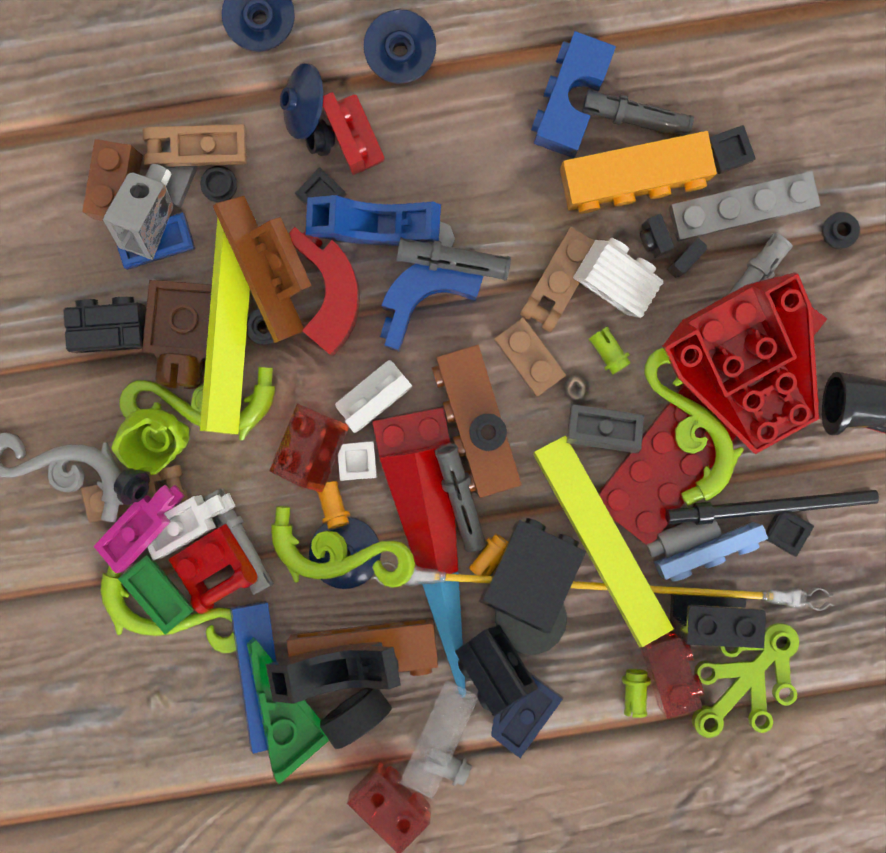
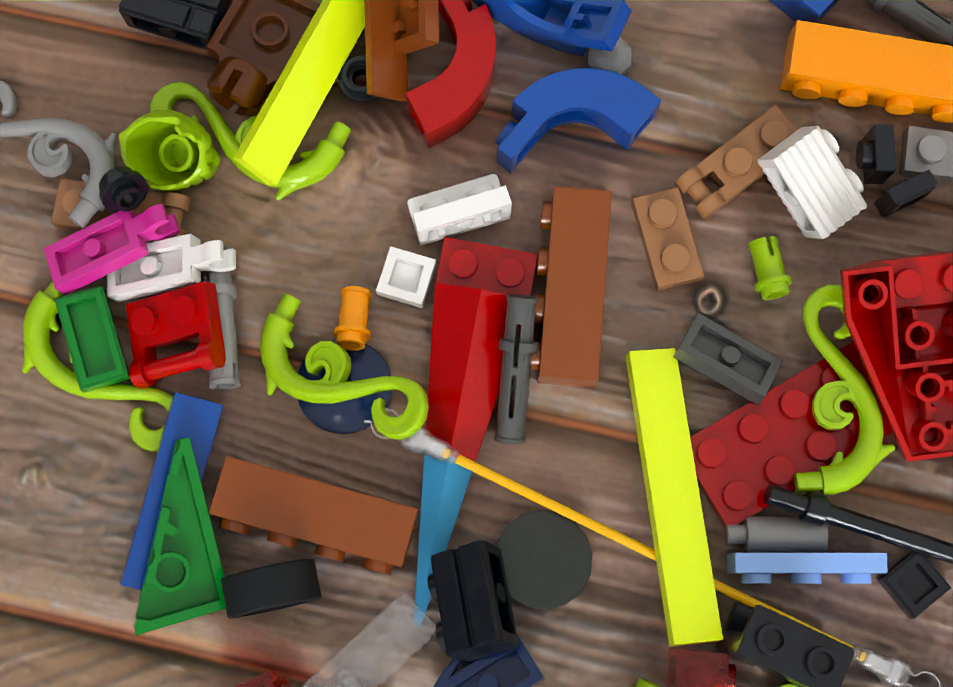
camera: 15 degrees right, 10 degrees down
black arch [266,642,401,704] -> none
clear red brick [269,403,349,493] -> none
dark grey pin [396,237,511,281] -> none
black plate [469,414,507,451] -> none
light orange pin [469,533,508,576] -> none
black panel [479,518,586,633] -> none

